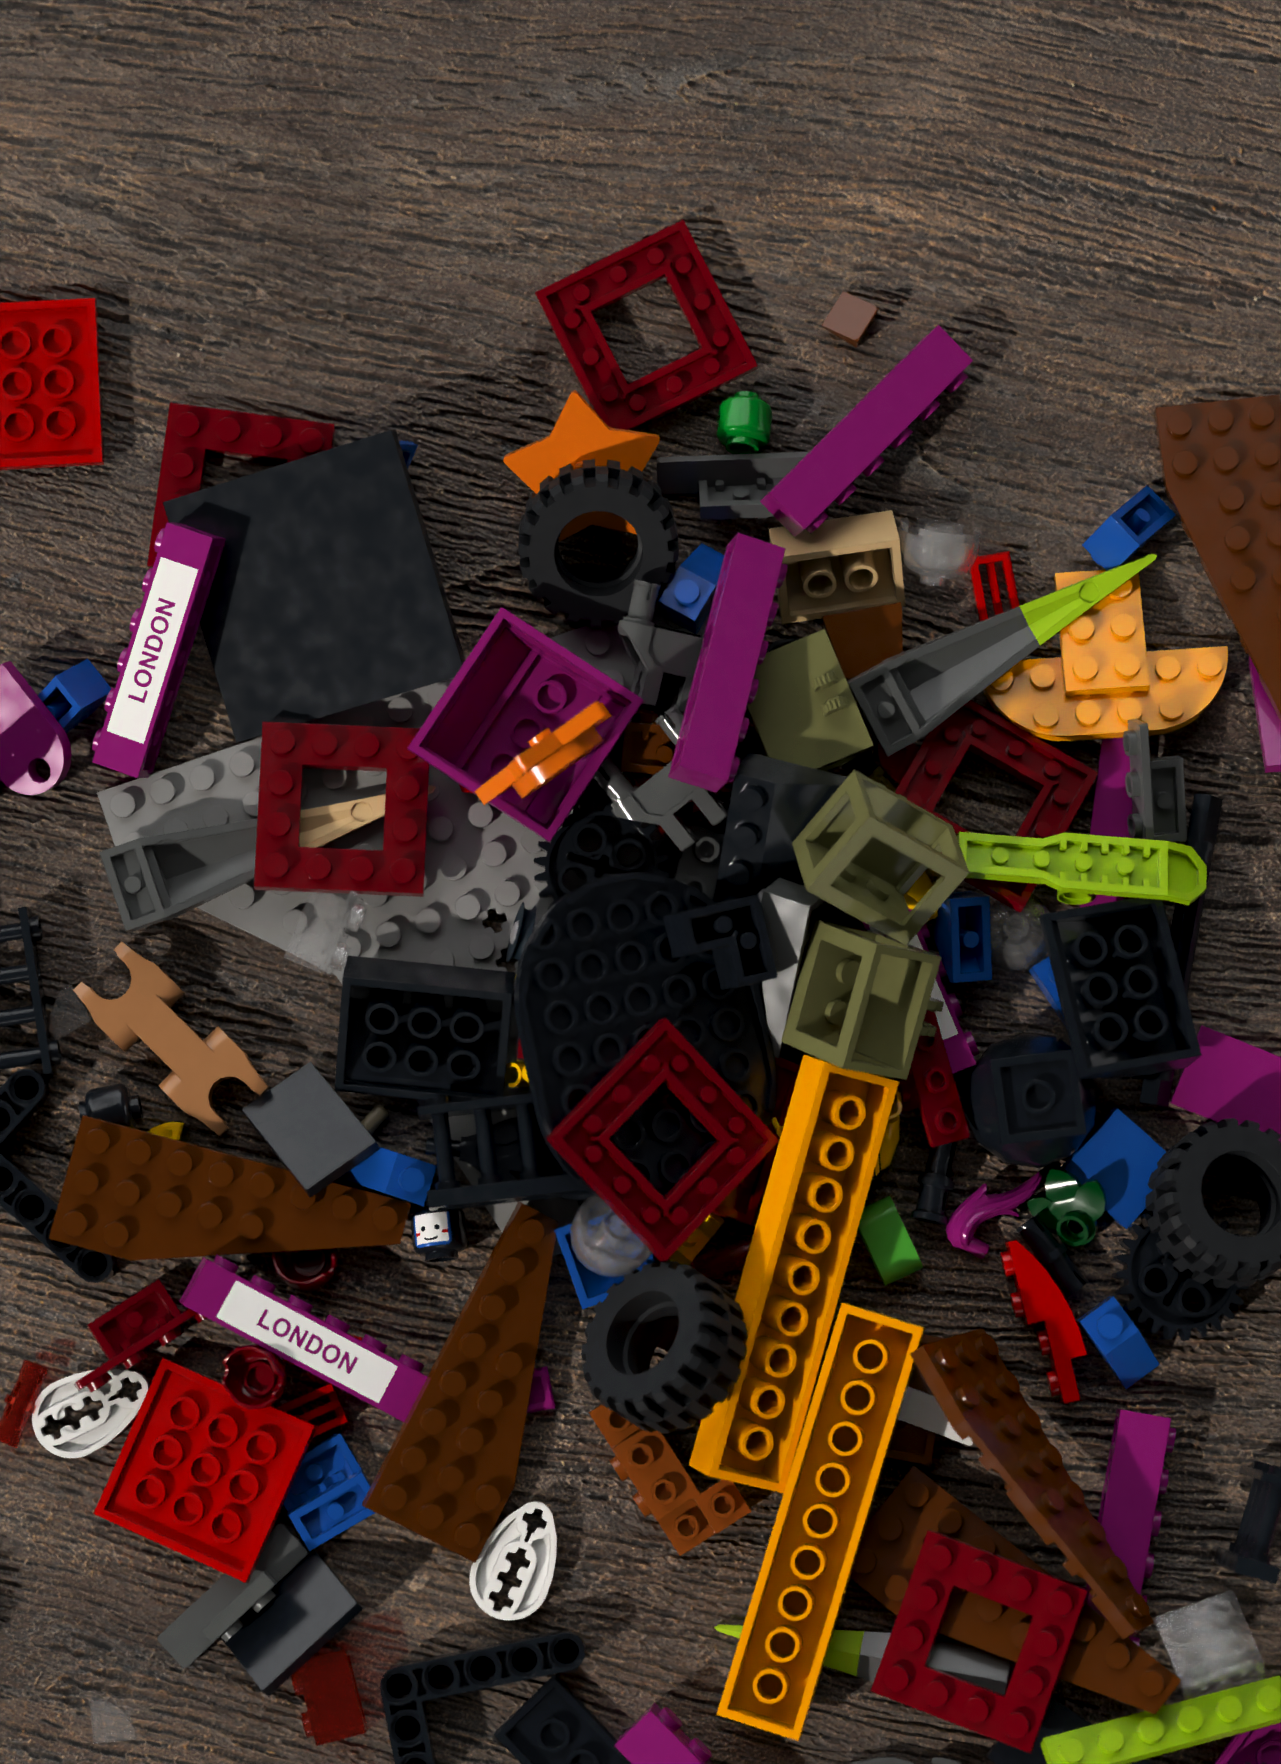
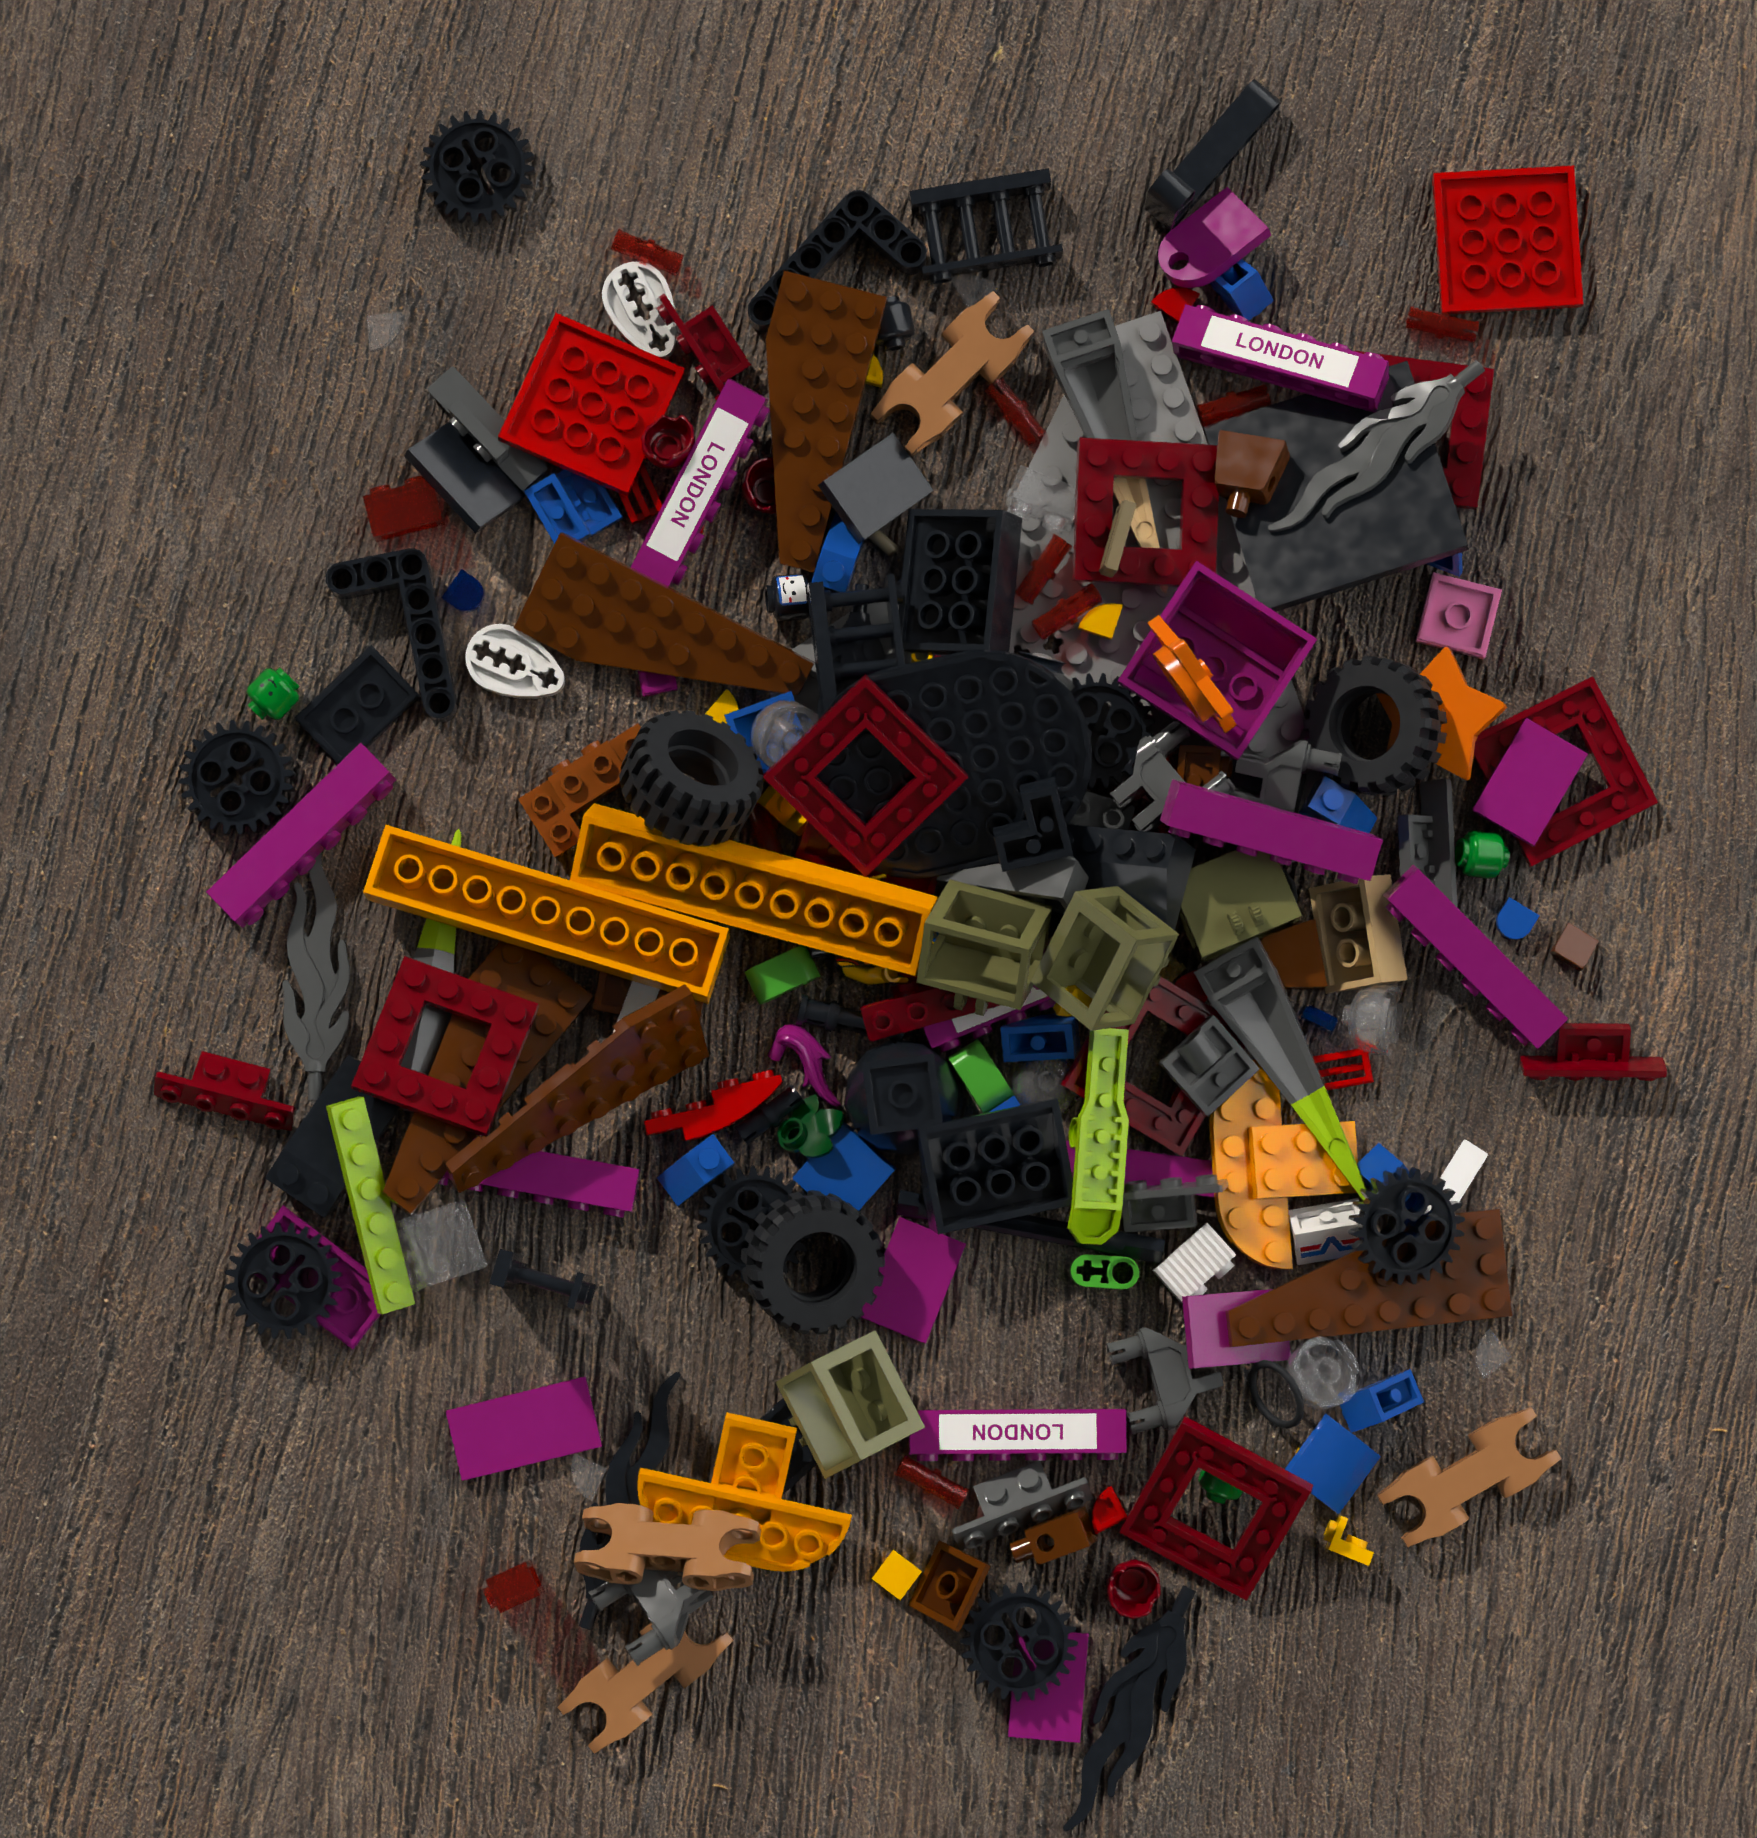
camera: 90 degrees right, 0 degrees up
none -> clear blue tile [441,569,485,613]
none -> yellow tile [705,689,739,724]
none -> bright green beam [948,1038,1014,1113]
none -> clear red pin [985,377,1046,446]
none -> clear red pin [1015,534,1073,605]
none -> clear red pin [1031,583,1103,641]
none -> bright green beam [1069,1254,1139,1289]
none -> yellow tile [1078,603,1123,640]
none -> dark tan tile [1099,500,1137,578]
none -> red tile [1150,287,1200,324]
none -> white brick [1152,1222,1236,1303]
none -> dark grey plate [1158,1015,1260,1117]
none -> clear red pin [1197,383,1271,427]
none -> reddish brown torso [1215,430,1290,518]
none -> dark grey piece [1268,360,1485,532]
none -> white panel [1289,1198,1360,1265]
none -> clear blue tile [1300,1005,1338,1035]
none -> black gear [1348,1167,1465,1285]
none -> clear red pin [1405,306,1479,344]
none -> bright pink tile [1415,572,1502,659]
none -> white sticker [1424,1140,1488,1213]
none -> magenta tile [1471,718,1588,847]
none -> blue tile [1496,897,1540,940]
none -> dark red bracket [1520,1023,1667,1081]

